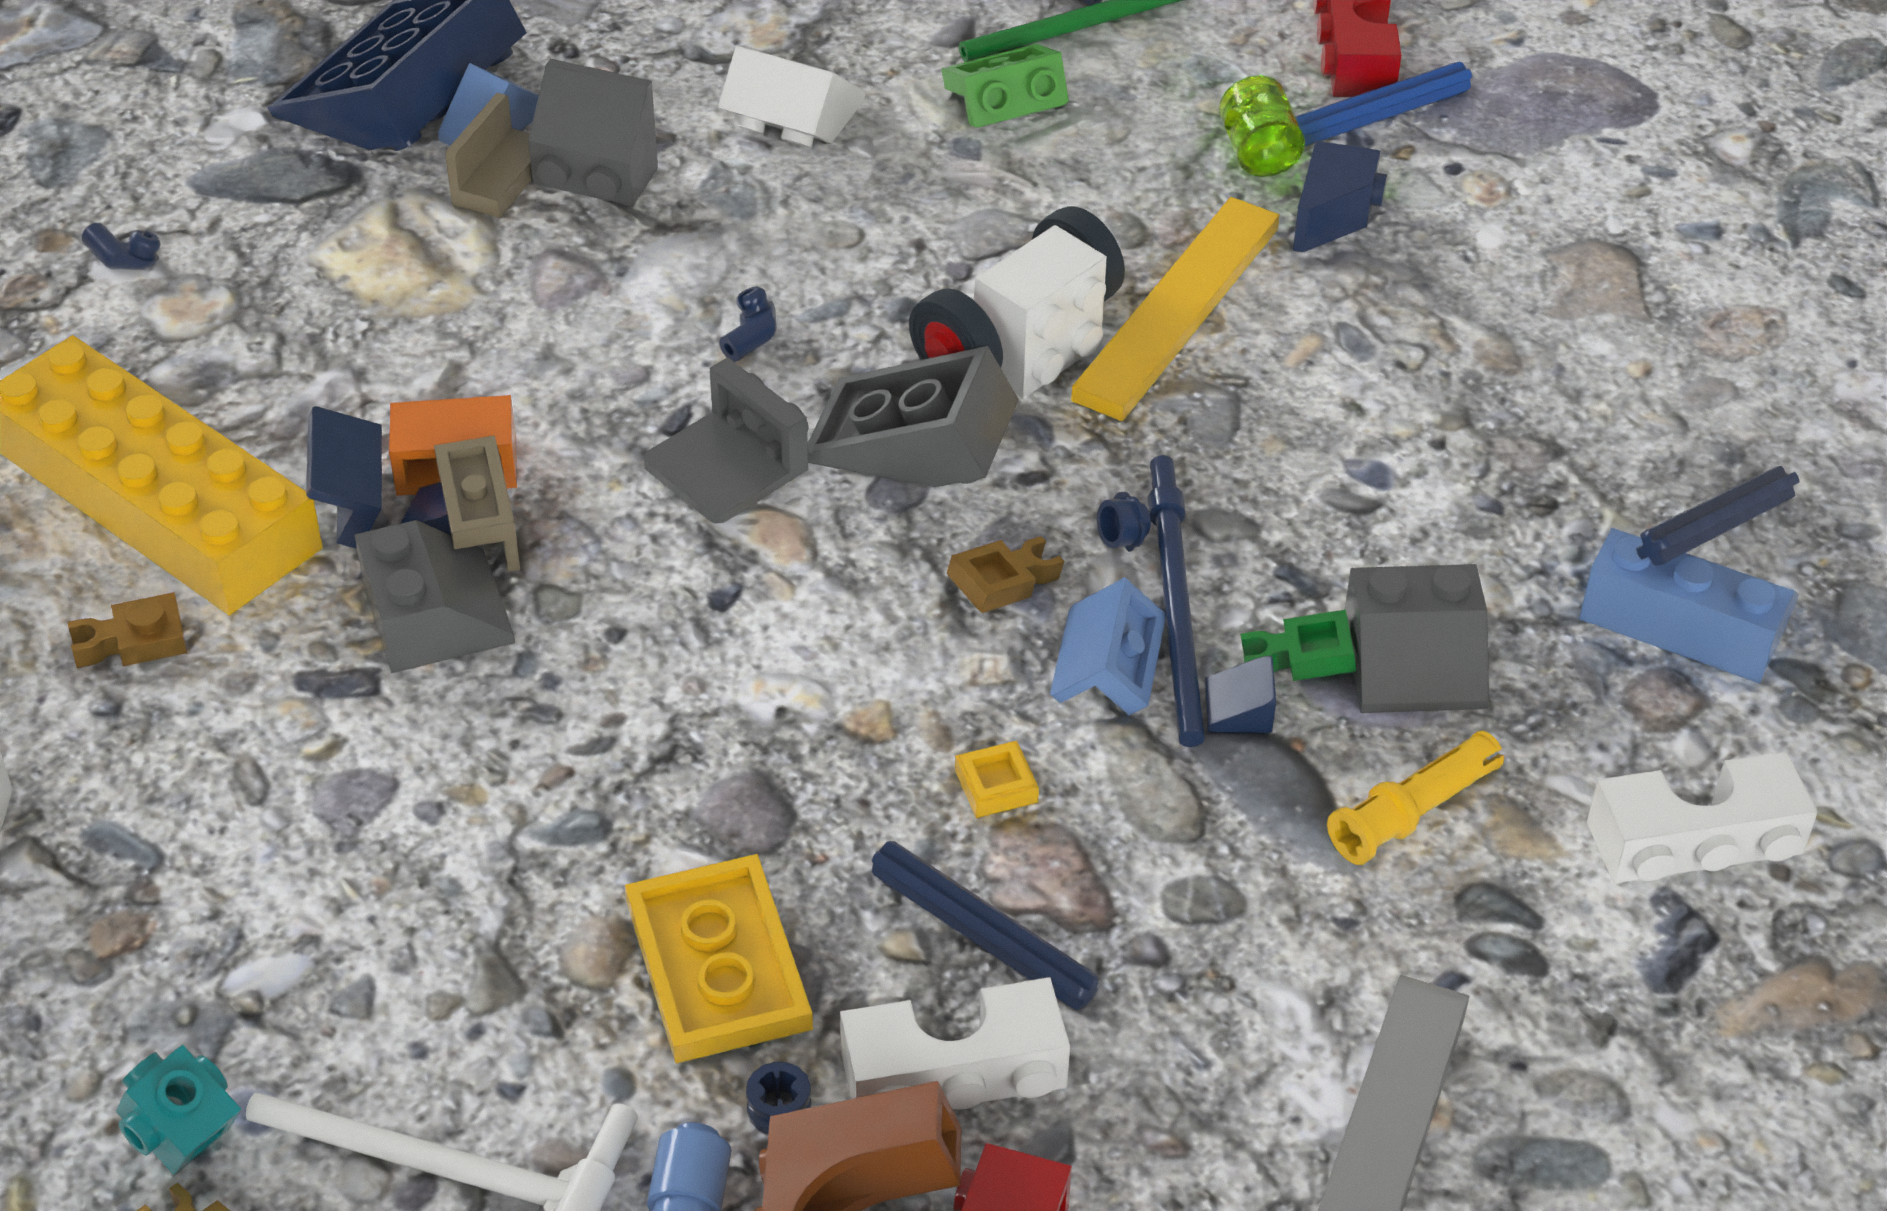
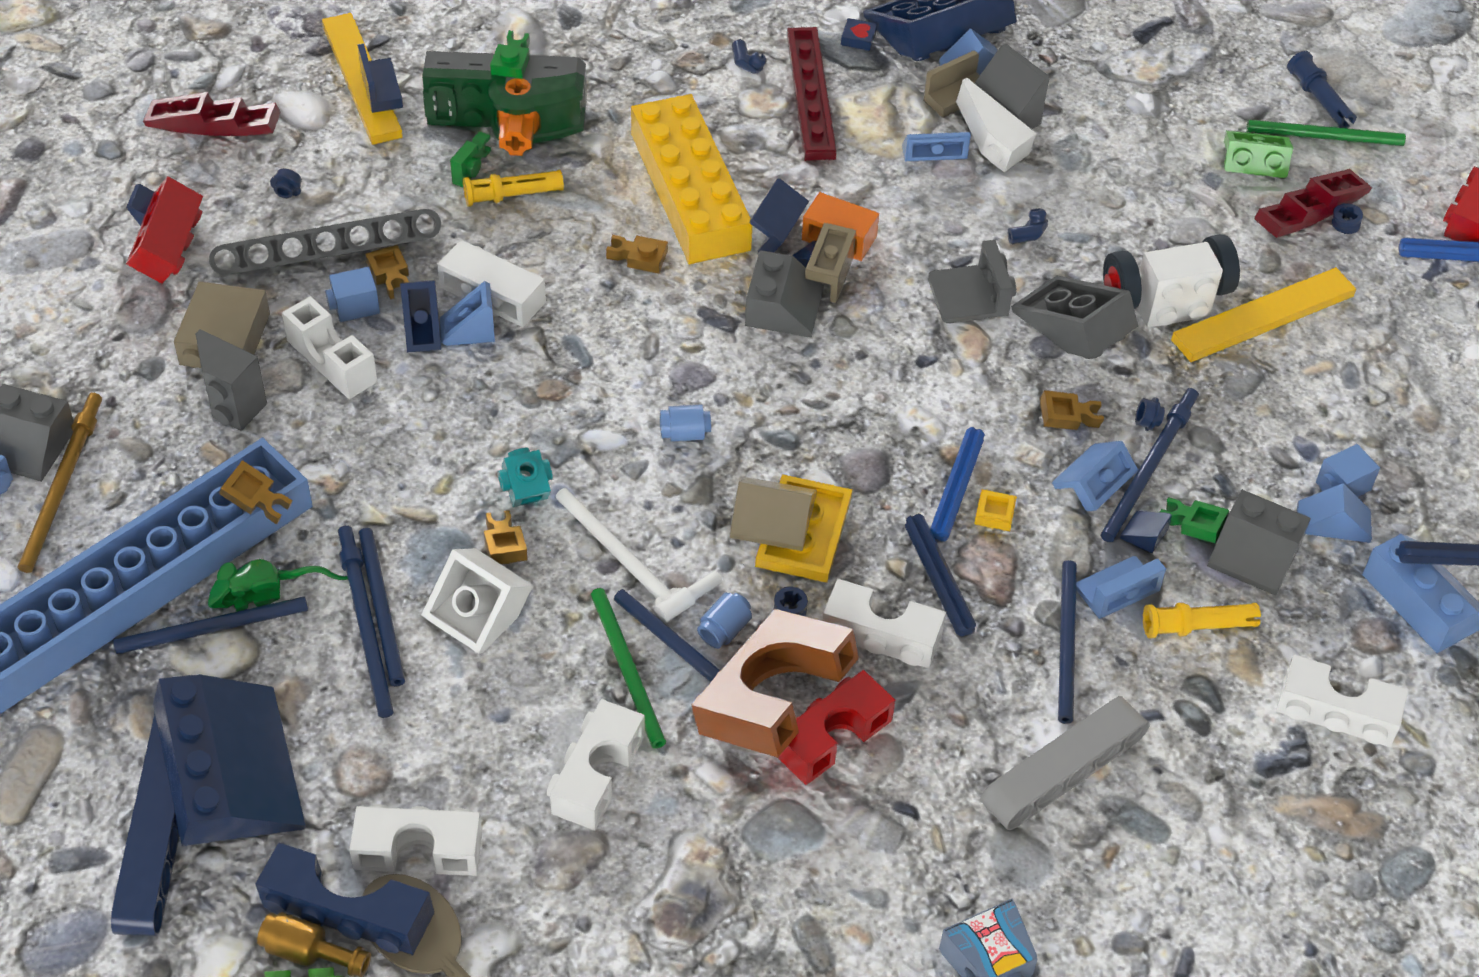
camera: 30 degrees right, 5 degrees up
white slope [718,45,866,148] -> none
clear neon green wheel [1219,75,1305,177] -> none
dark blue slope [1293,140,1387,252] -> none
none -> medium blue brick [660,404,711,442]
none -> dark tan slope [730,477,817,551]
none -> dark red tile [787,27,837,161]
none -> dark blue tile [841,18,877,51]
none -> medium blue slope [902,132,971,161]
none -> blue axle [930,427,985,542]
none -> white slope [956,78,1037,173]
none -> dark blue piece [1058,560,1077,724]
none -> medium blue panel [1076,556,1166,619]
none -> dark red slope [1254,169,1372,238]
none -> medium blue slope [1297,483,1372,543]
none -> medium blue brick [1316,444,1380,497]
none -> dark blue bush [1331,203,1363,234]

